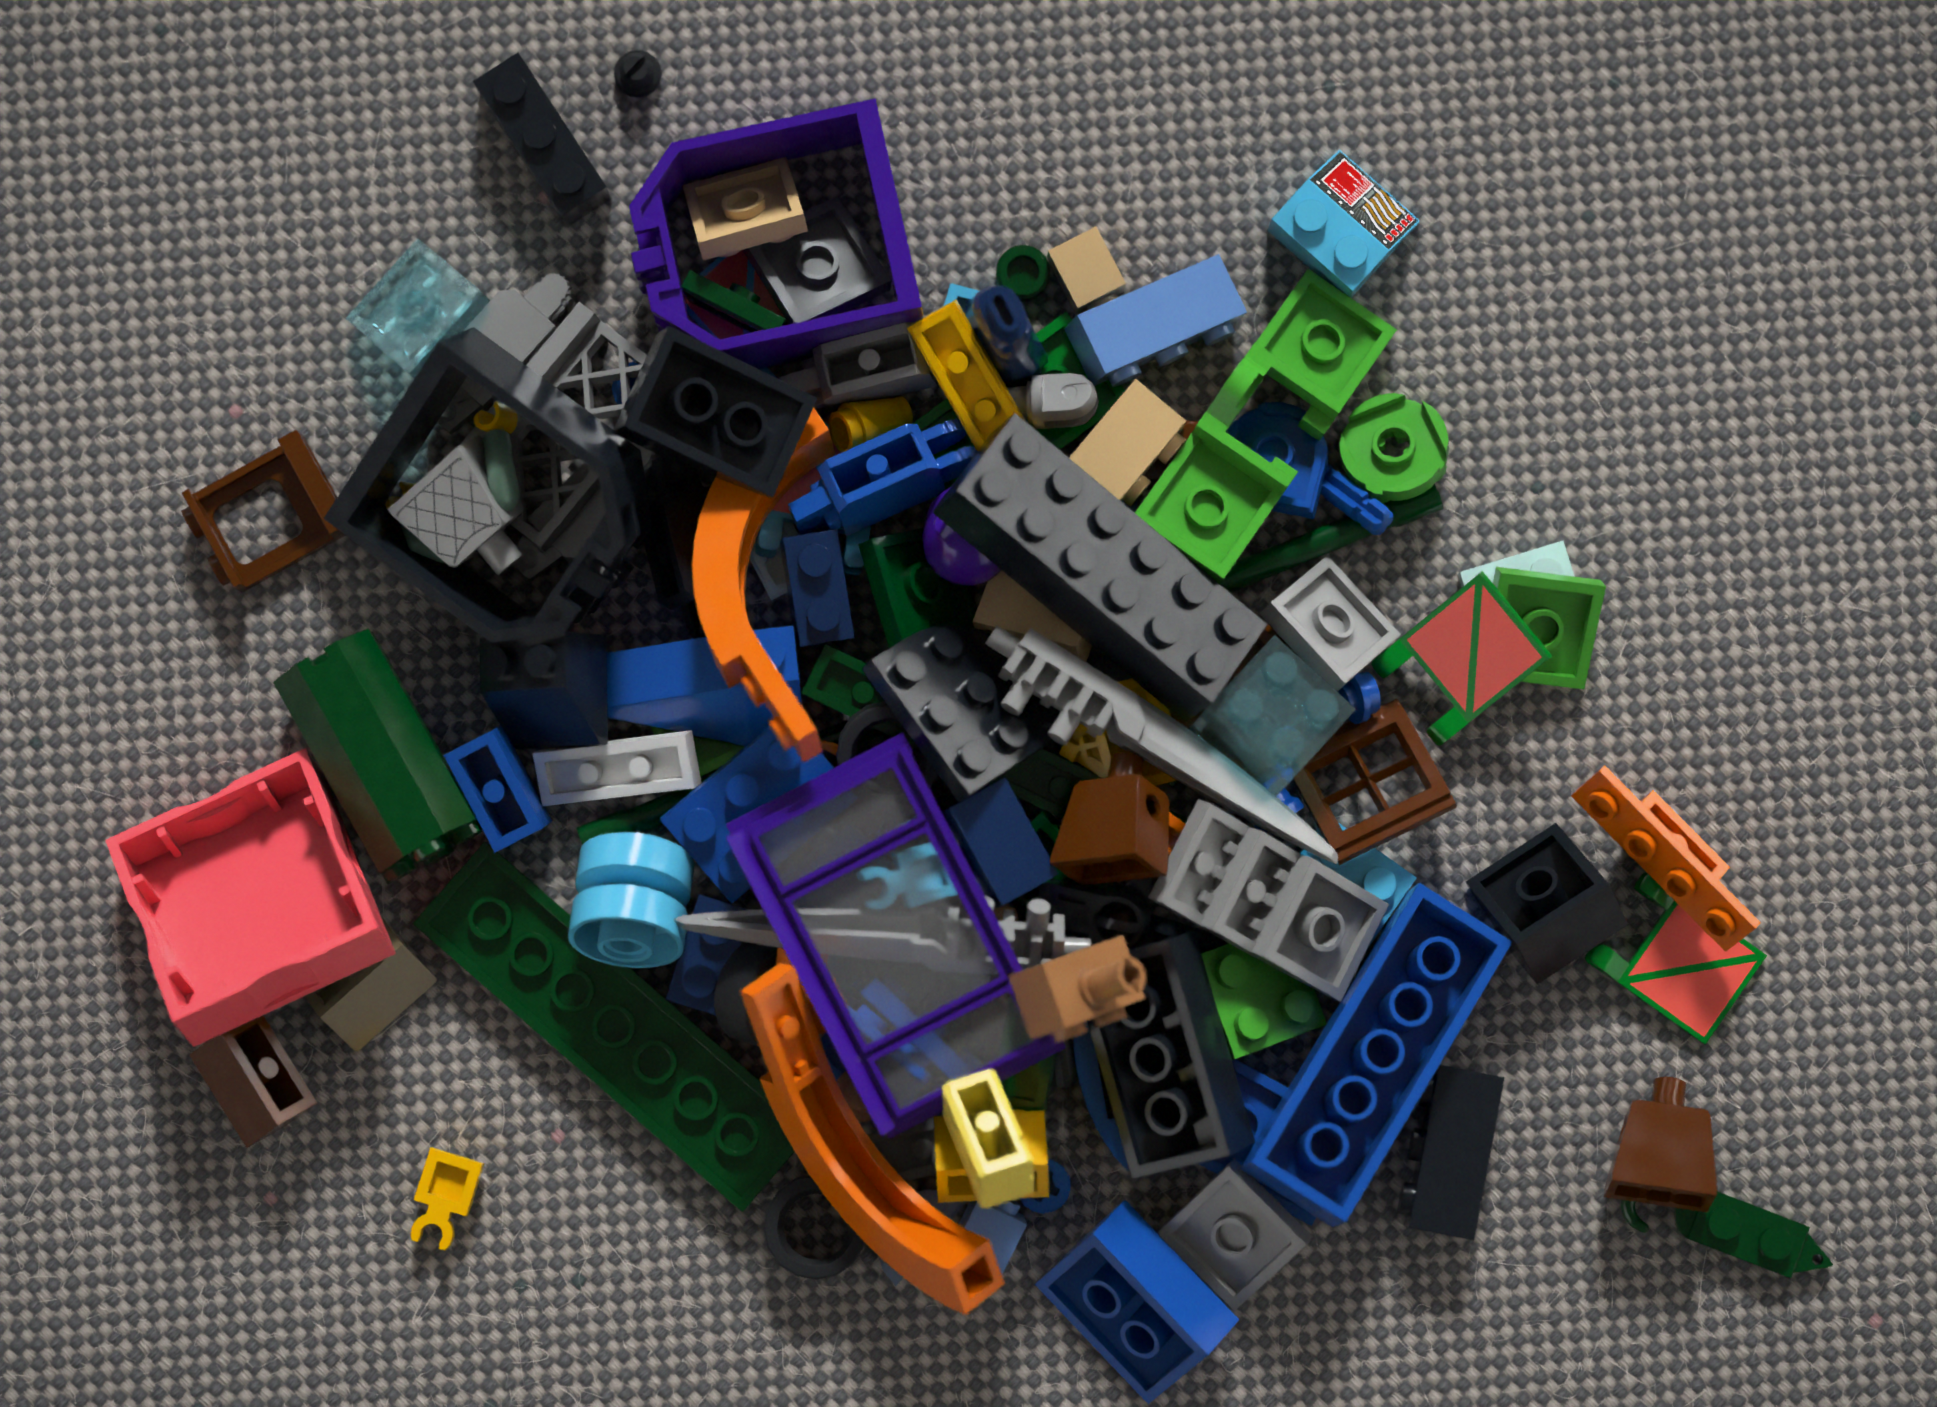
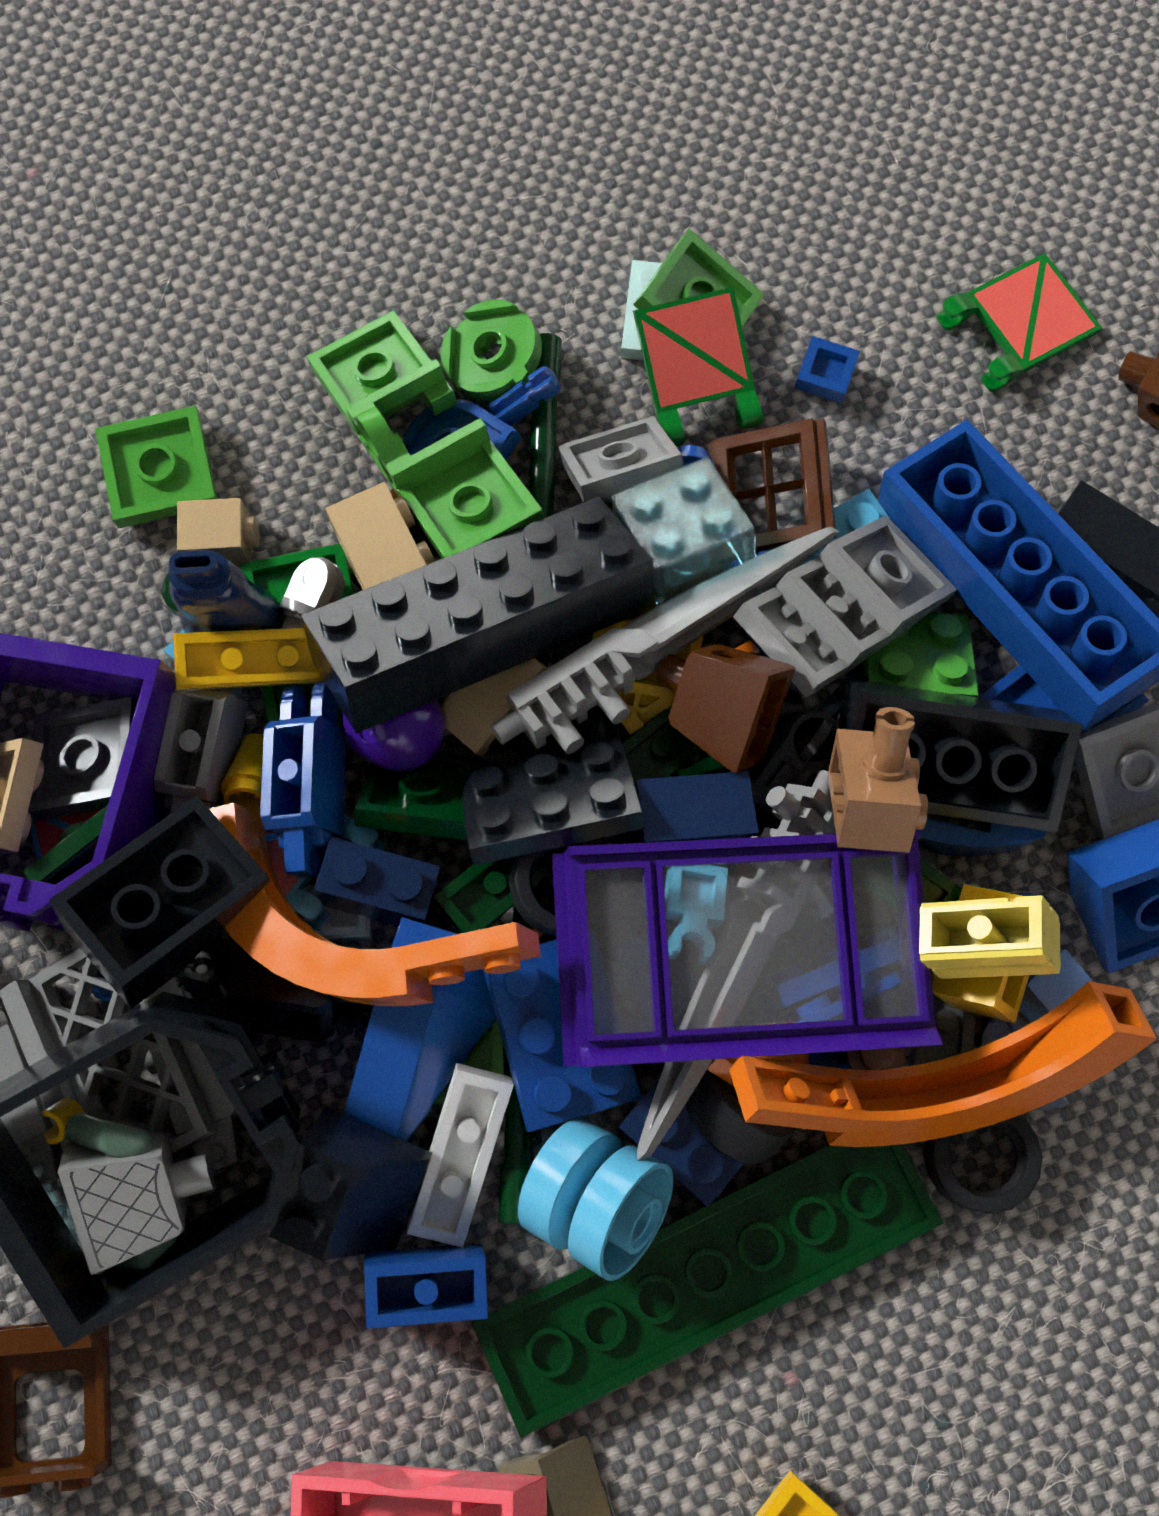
camera: 65 degrees left, 10 degrees down
dark green brick [273,629,483,884] -> none
medium blue brick [1064,254,1247,387] -> none
medium azure slope [1267,150,1420,298] -> none
black slope [1466,823,1628,984] -> none
orange bracket [1571,765,1761,952] -> none
none -> bright green plate [95,405,218,528]
none -> blue plate [794,336,860,404]

